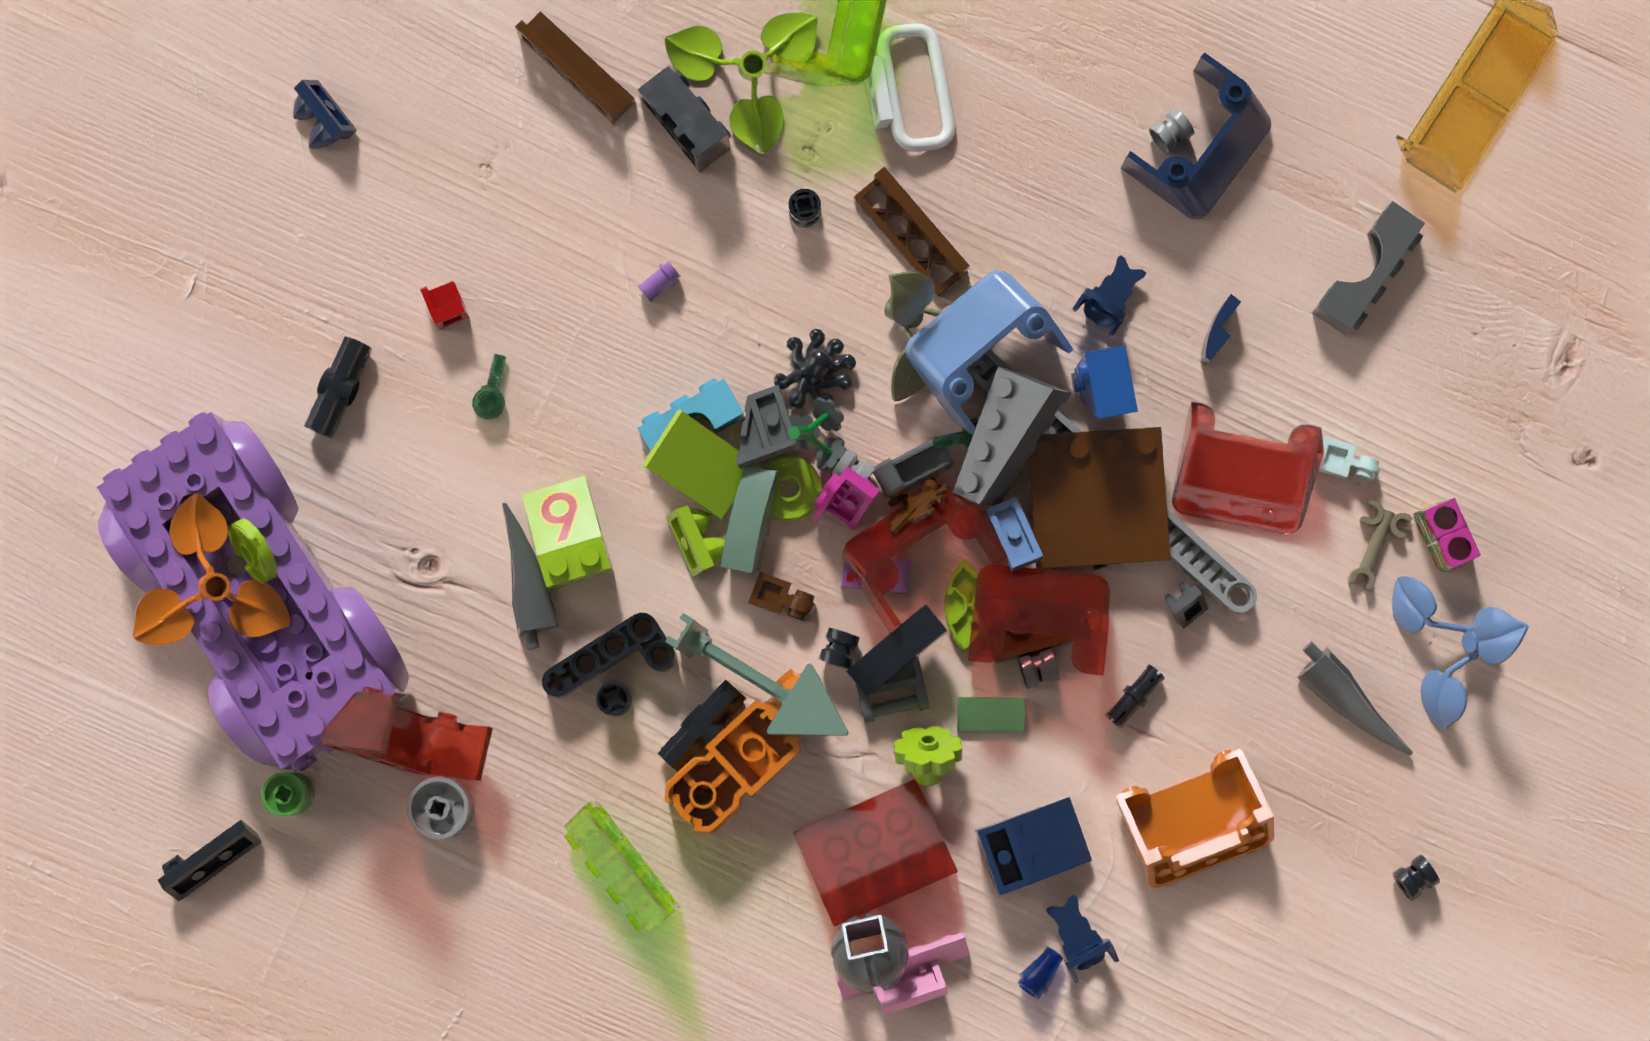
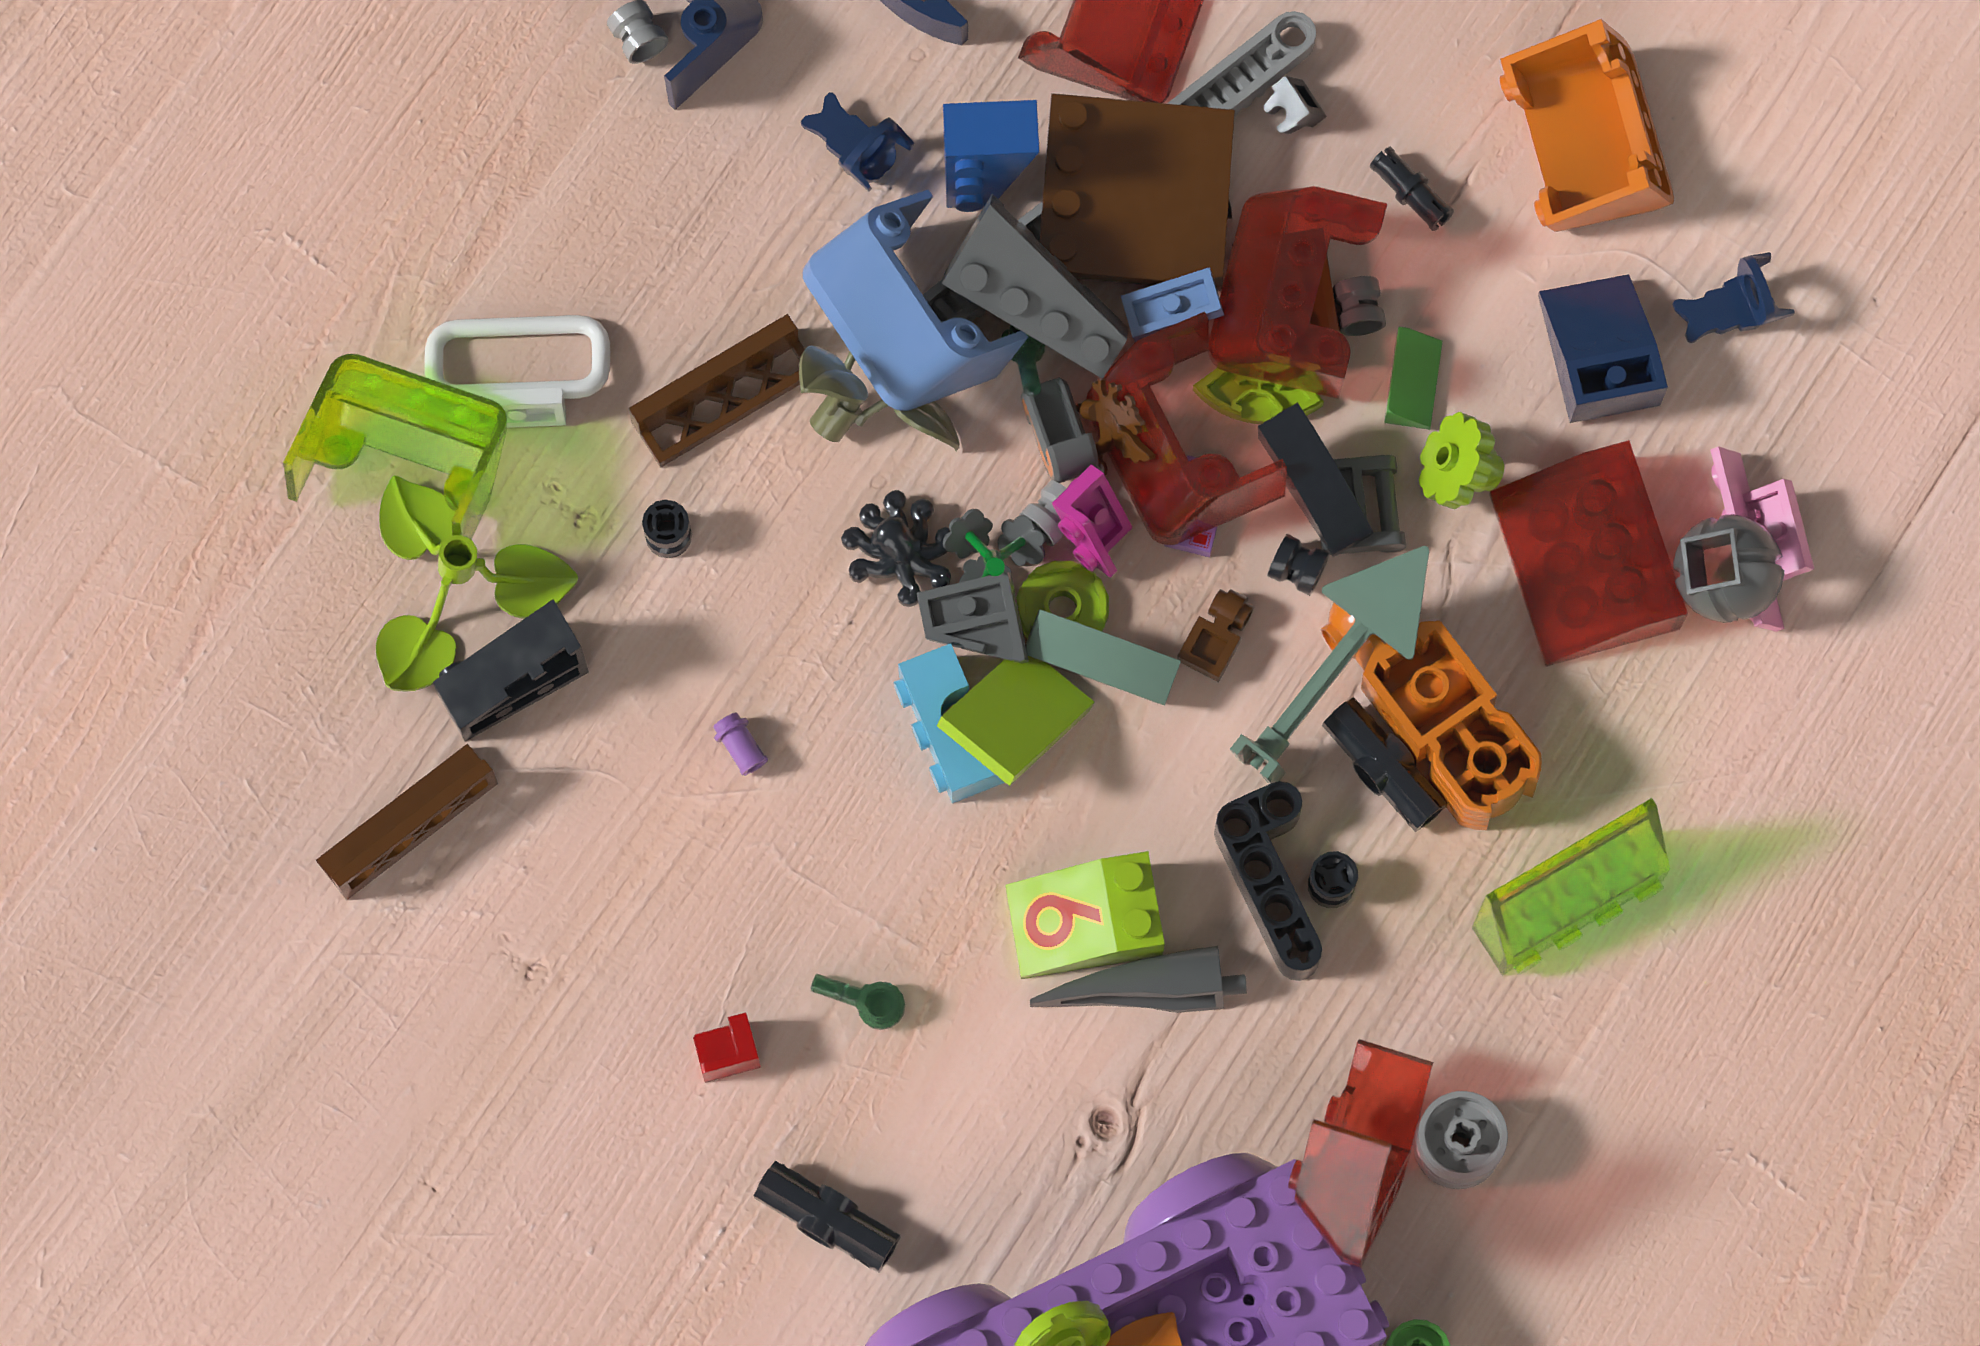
camera: 80 degrees left, 10 degrees down
dark blue tile [293,80,357,149] -> none
lime tile [666,505,725,578] -> none
clear blue cone [1017,947,1063,999] -> none

